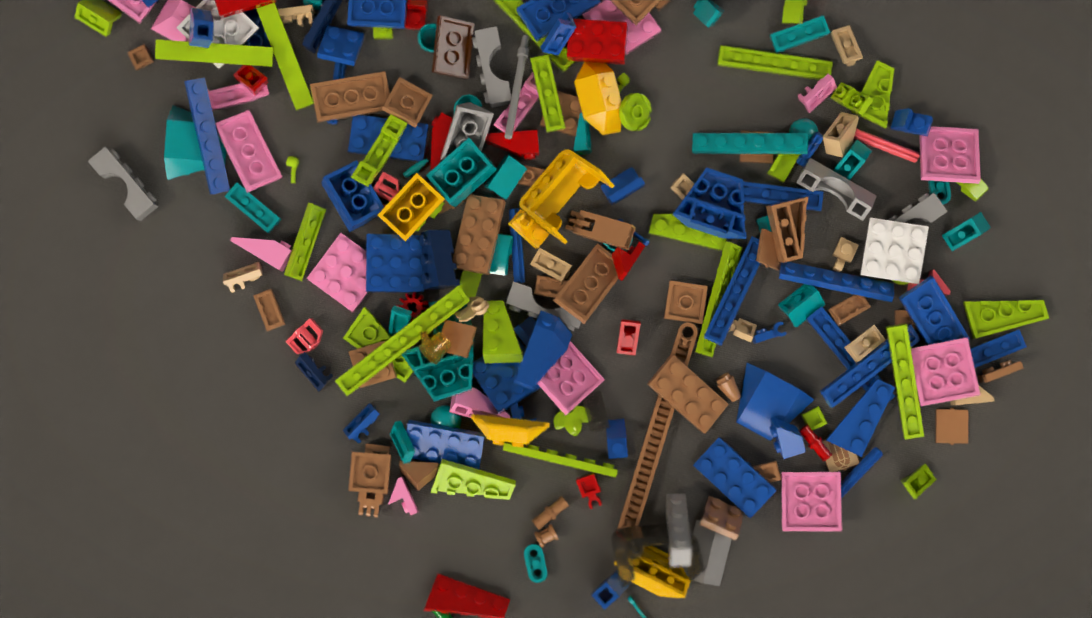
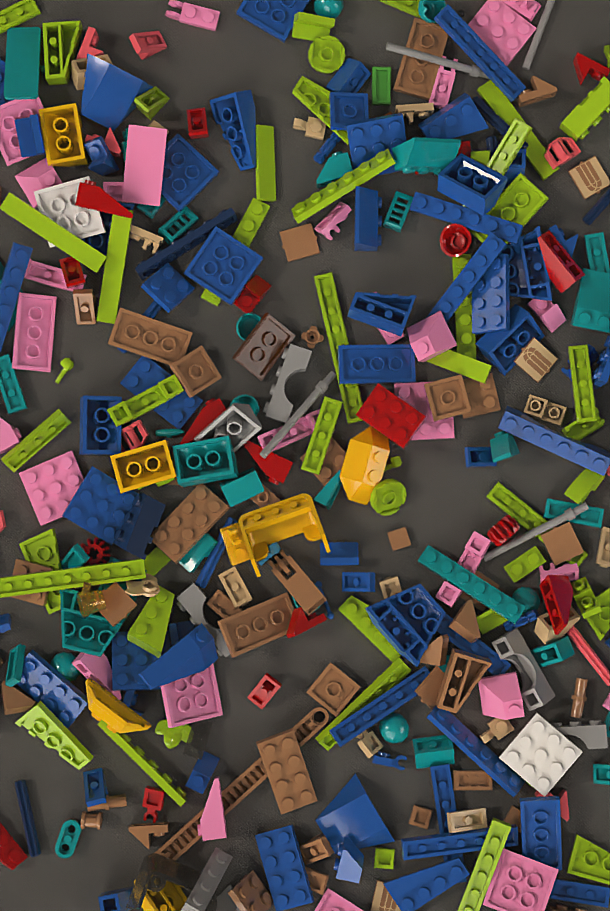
camera: 30 degrees right, 0 degrees up
blue slope [189,8,214,48] -> none
blue panel [540,12,577,55] -> none
medium nougat cone [716,372,741,402] -> none
red pin [799,424,832,462] -> none
none -> dark blue axle [15,780,41,857]
none -> medium nougat slope [73,289,96,325]
none -> blue slope [83,768,109,807]
none -> medium nougat slope [129,822,170,849]
none -> bright pink slope [197,776,227,841]
none -> dark azure hand [259,542,281,566]
none -> medium nougat slope [299,833,335,865]
none -> medium nougat plate [301,326,324,349]
none -> blue slope [342,572,375,592]
none -> teal hair [379,712,410,744]
none -> medium nougat tile [387,527,411,551]
none -> medium nougat tile [409,804,433,830]
none -> medium nougat slope [420,634,449,666]
none -> bright pink slope [435,531,491,607]
none -> medium nougat slope [449,600,481,643]
none -> blue slope [465,447,497,468]
none -> bright pink slope [478,672,525,720]
none -> light grey bar [483,502,589,562]
none -> red gear [487,515,520,546]
none -> lime plate [503,546,546,583]
none -> red slope [539,575,573,635]
none -> medium nougat piece [541,522,584,566]
none -> medium nougat pin [571,678,588,718]

